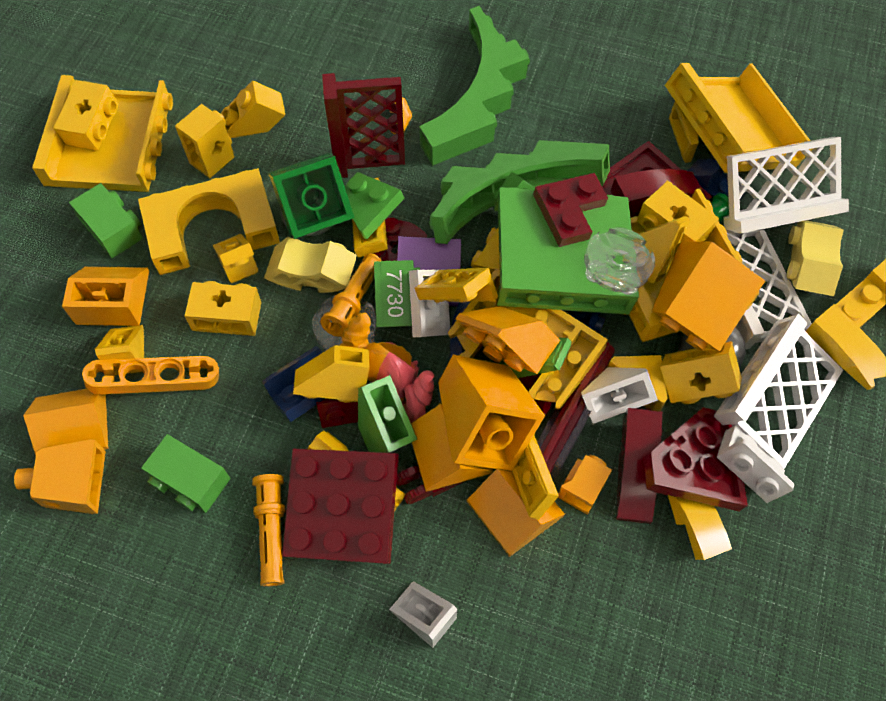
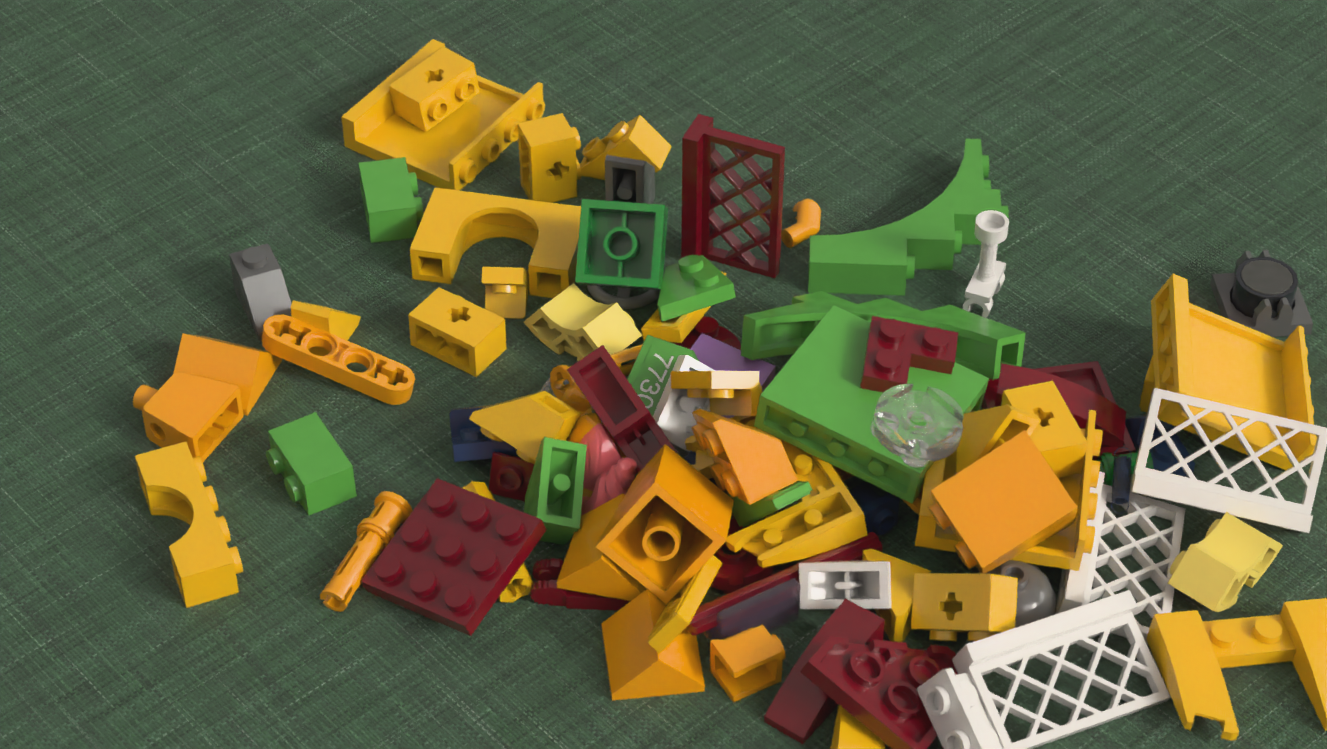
camera: 30 degrees right, 20 degrees down
light orange slope [62,267,149,326] -> none
white slope [389,581,457,648] -> none
none -> yellow arch [135,441,243,608]
none -> dark grey slope [229,243,292,341]
none -> dark red slope [567,345,679,473]
none -> dark grey slope [605,155,655,204]
none -> white bar [963,210,1009,318]
none -> dark blue piece [1111,447,1132,514]
none -> piece [1210,250,1313,337]

